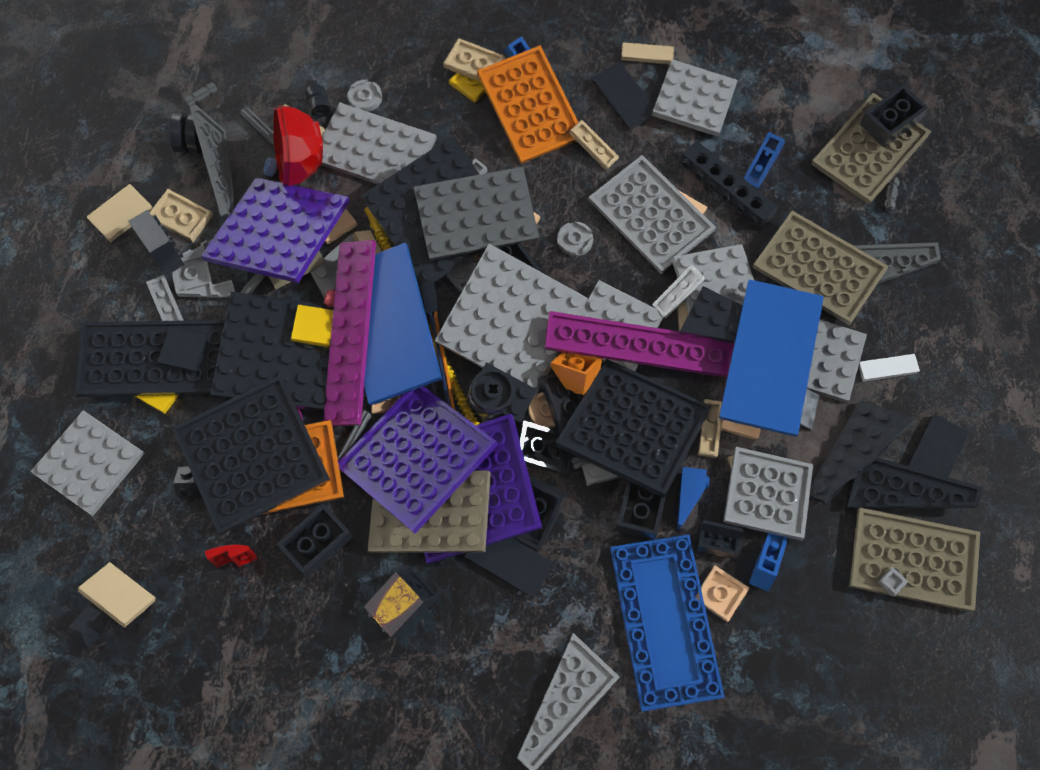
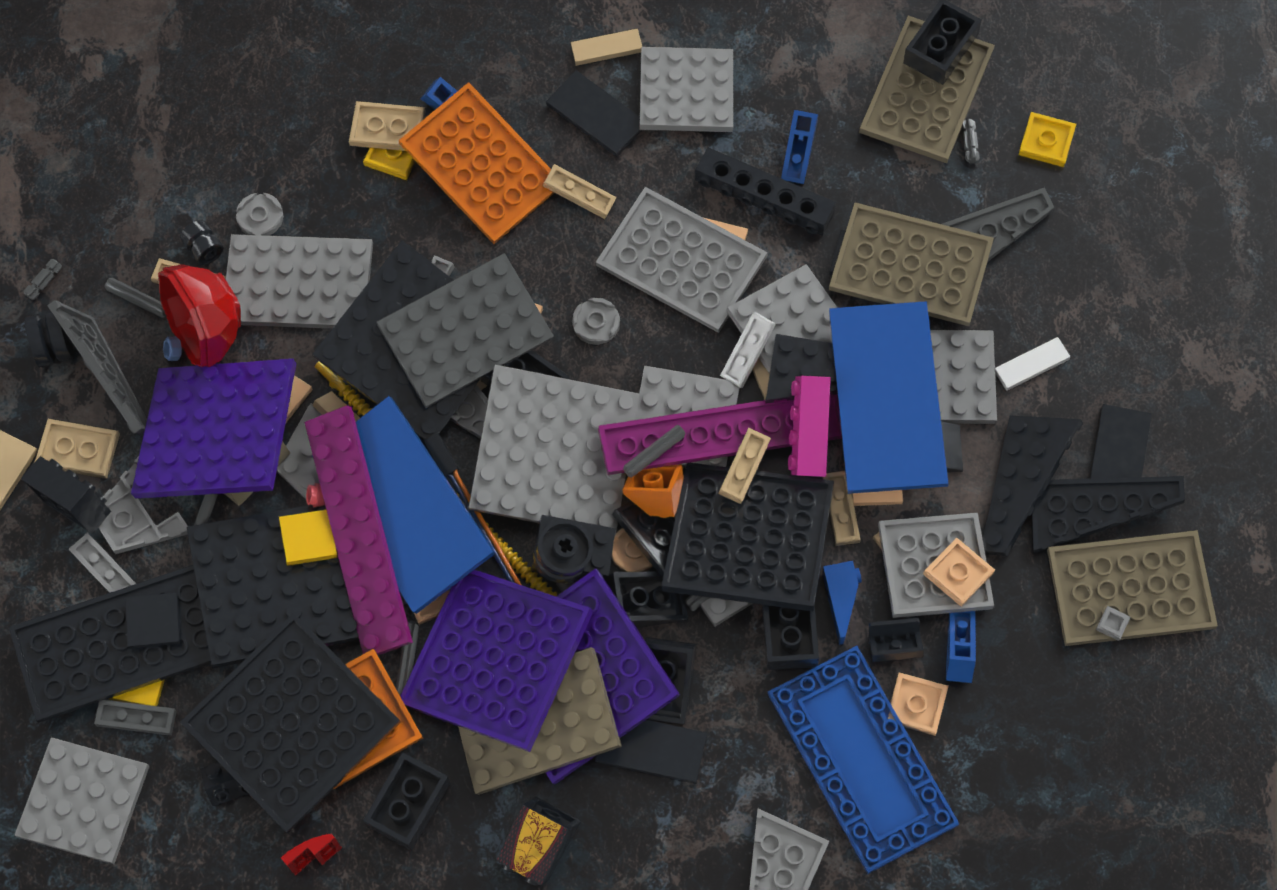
camera: 15 degrees left, 0 degrees up
none -> dark grey plate [94,700,177,736]
none -> dark grey axle [623,425,686,478]
none -> tan tile [718,428,771,504]
none -> dark pink brick [788,376,830,477]
none -> light nougat tile [923,538,995,607]
none -> yellow tile [1019,112,1076,167]

